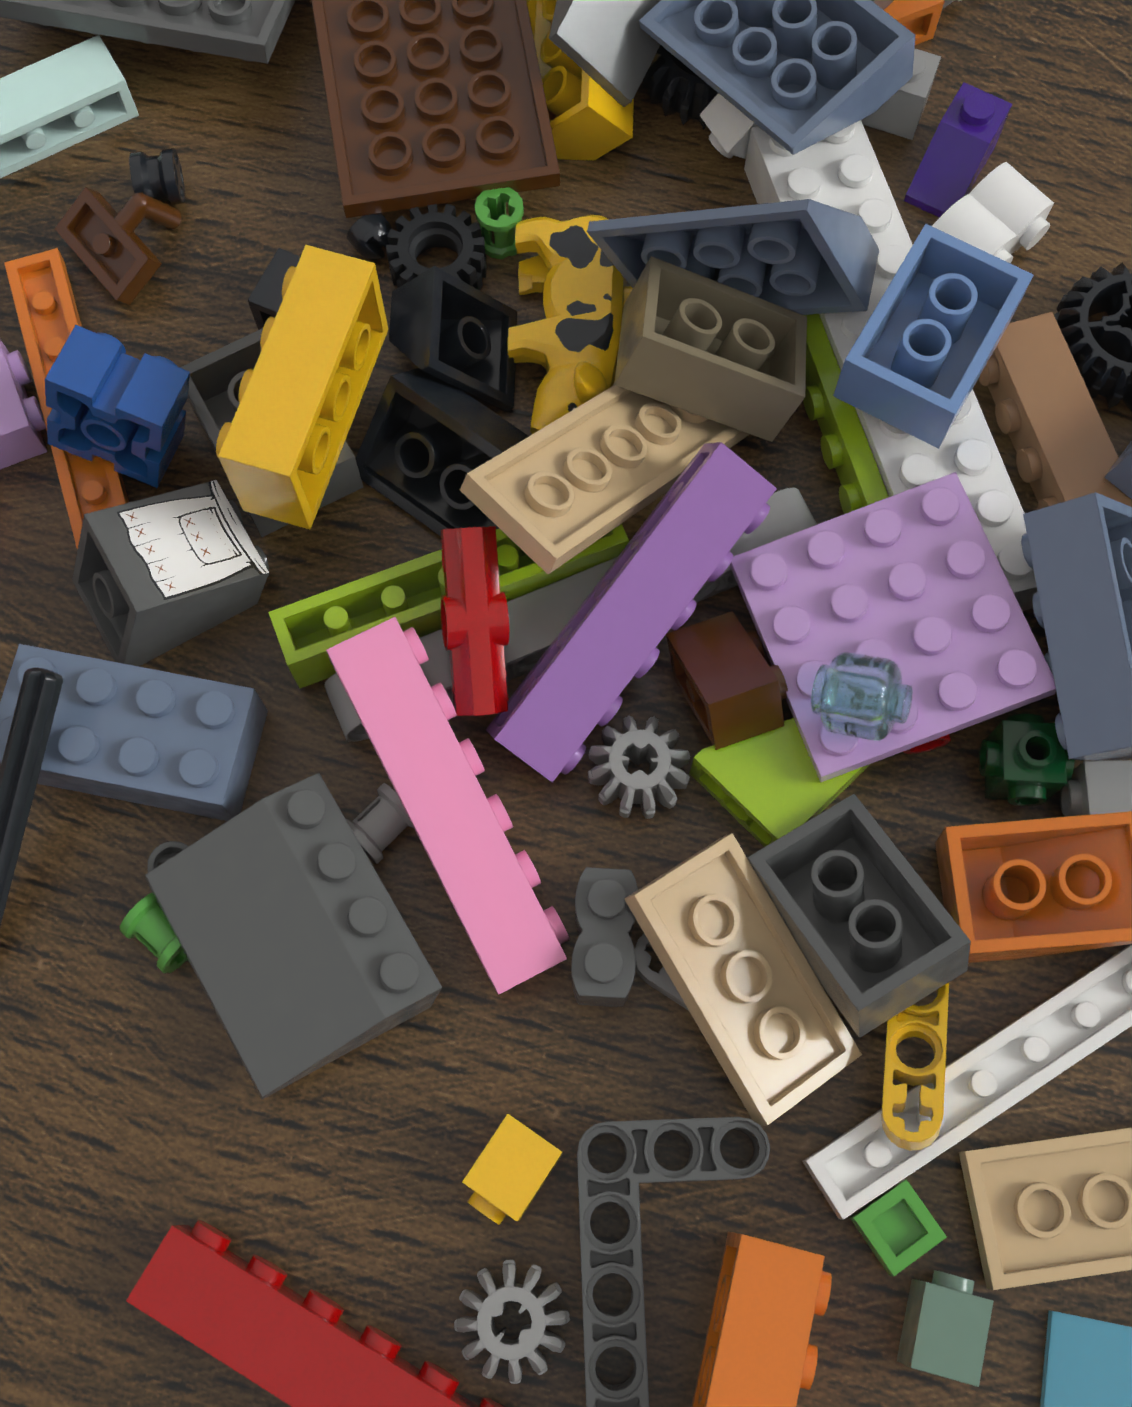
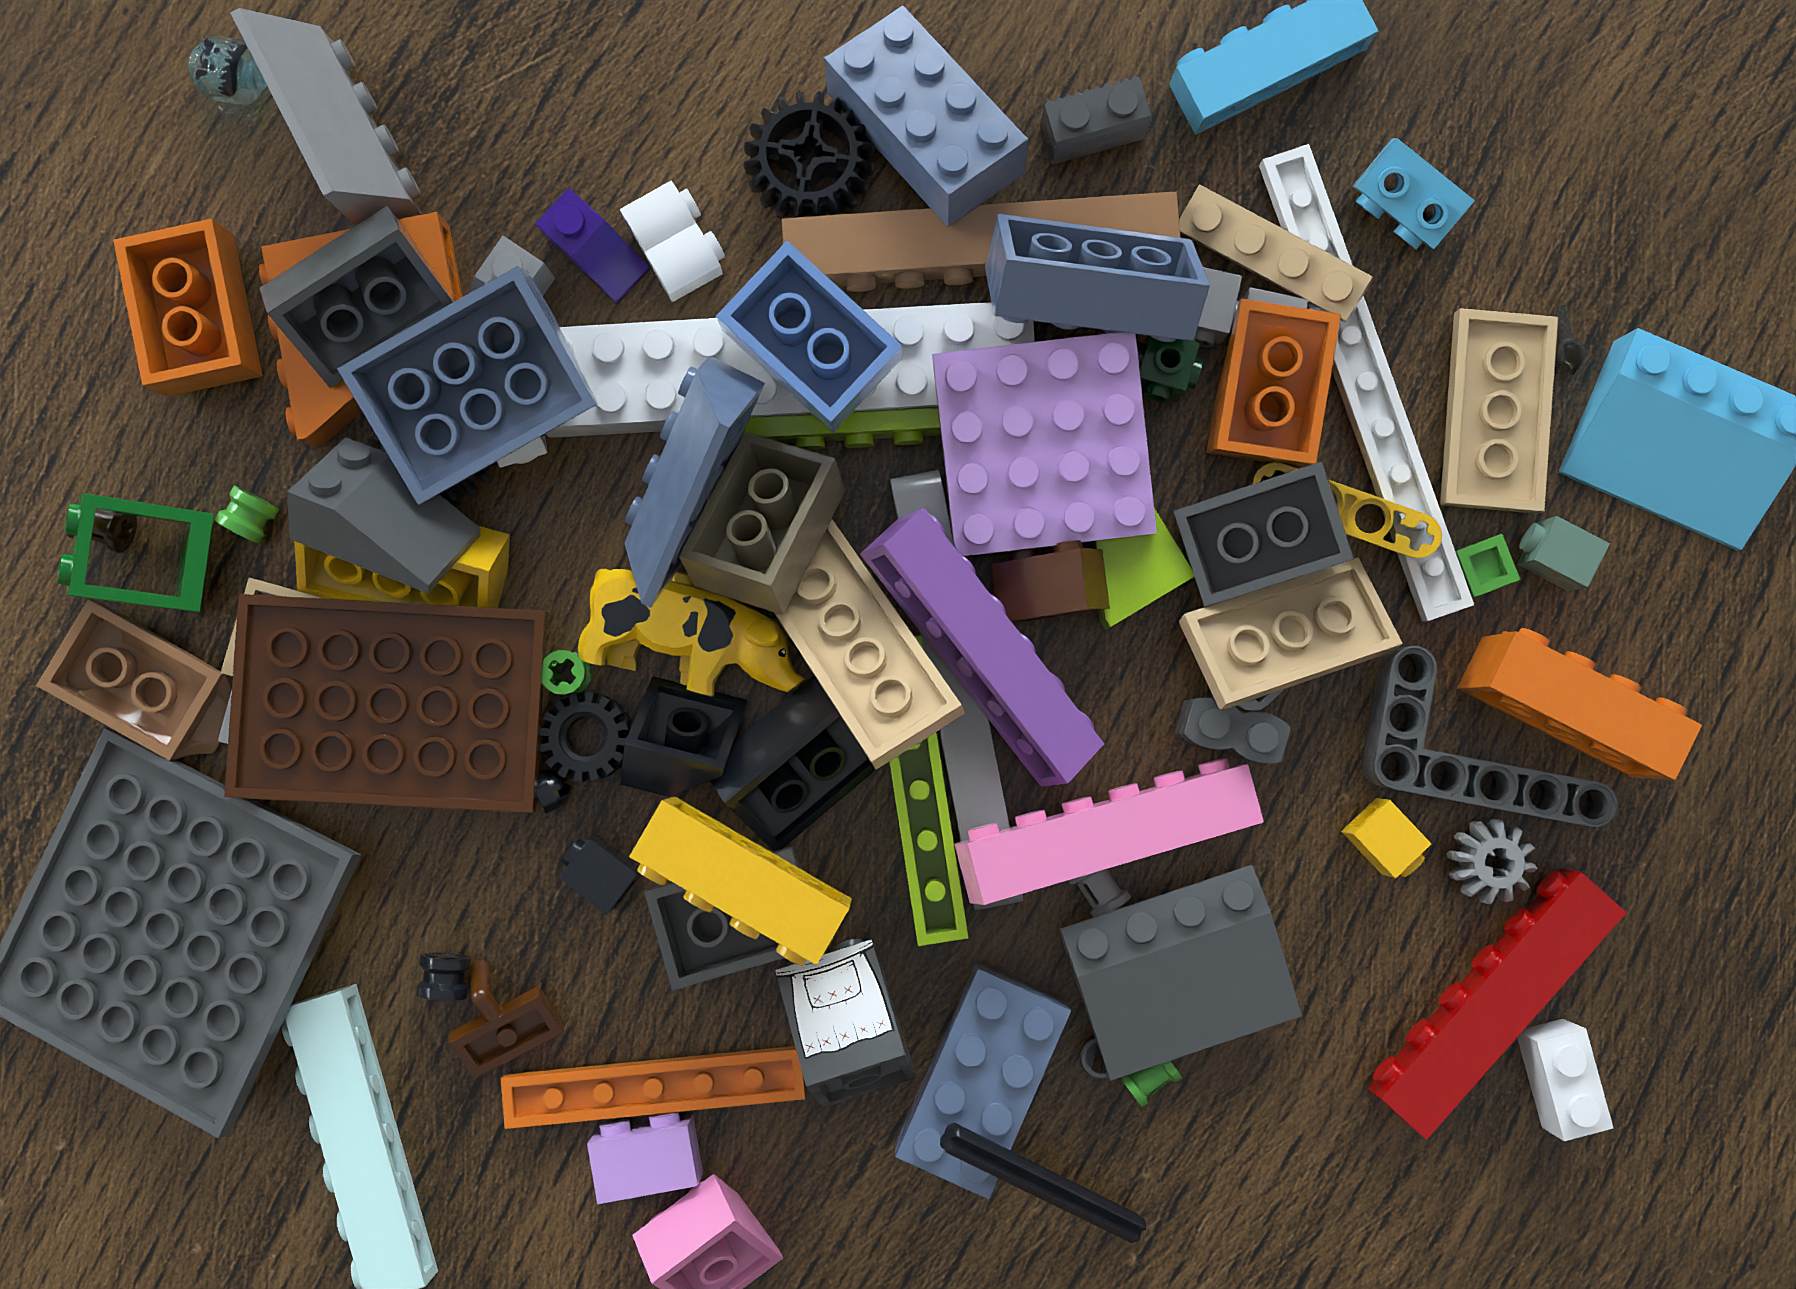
camera: 80 degrees left, 15 degrees up
blue brick [45,325,190,488] -> none
red piece [440,526,510,716] -> none
light grey gear [588,715,690,819] -> none
clear light blue head [811,652,913,741] -> none

